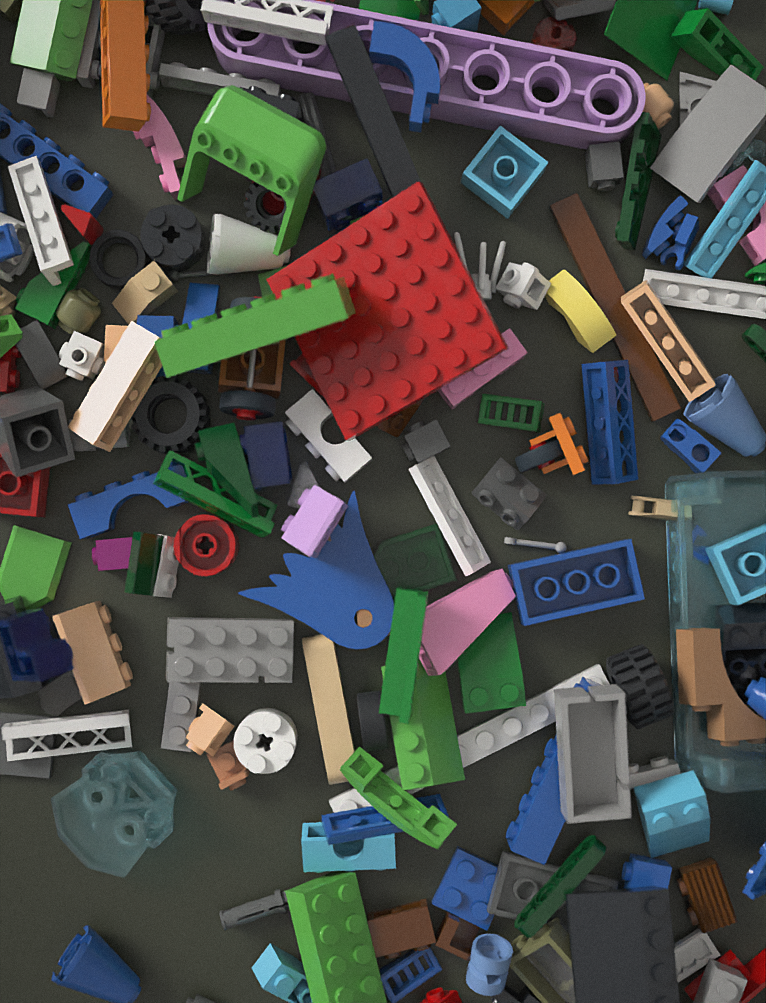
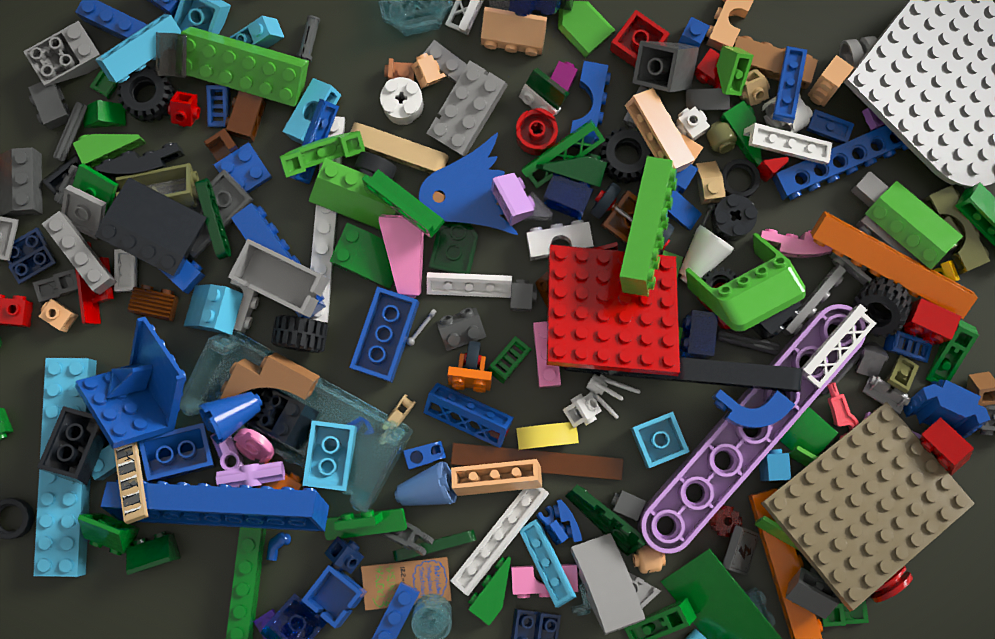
camera: 125 degrees right, 5 degrees down
medium blue wheel [466,933,513,996] -> none

